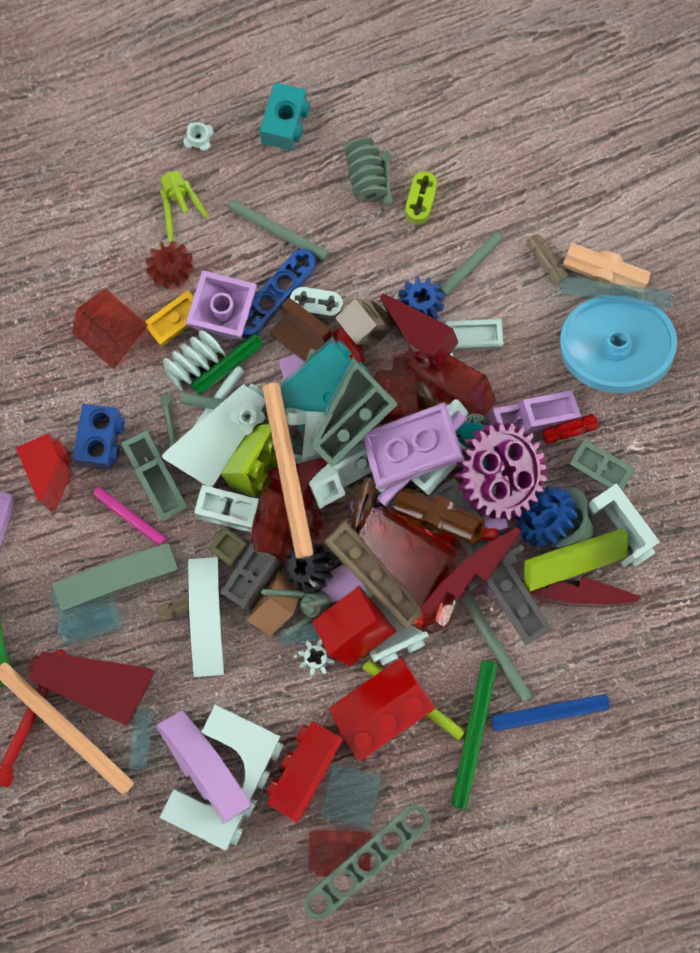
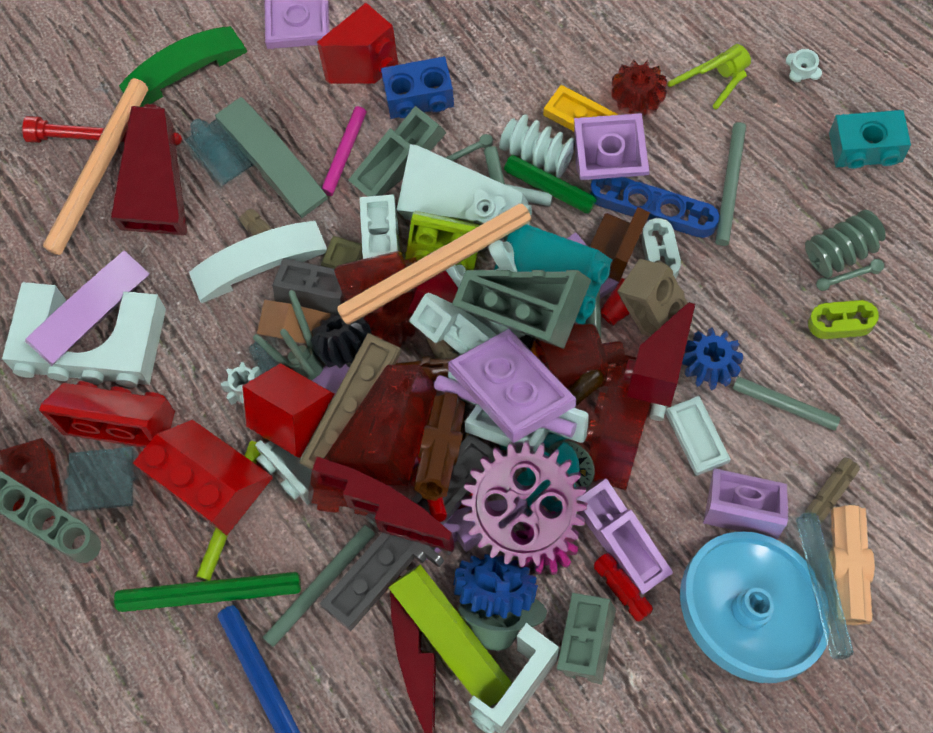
camera: 75 degrees right, 10 degrees down
clear red slope [72,289,148,369] -> none
clear light blue axle [129,709,153,769] -> none
none -> lavender slope [703,468,788,540]

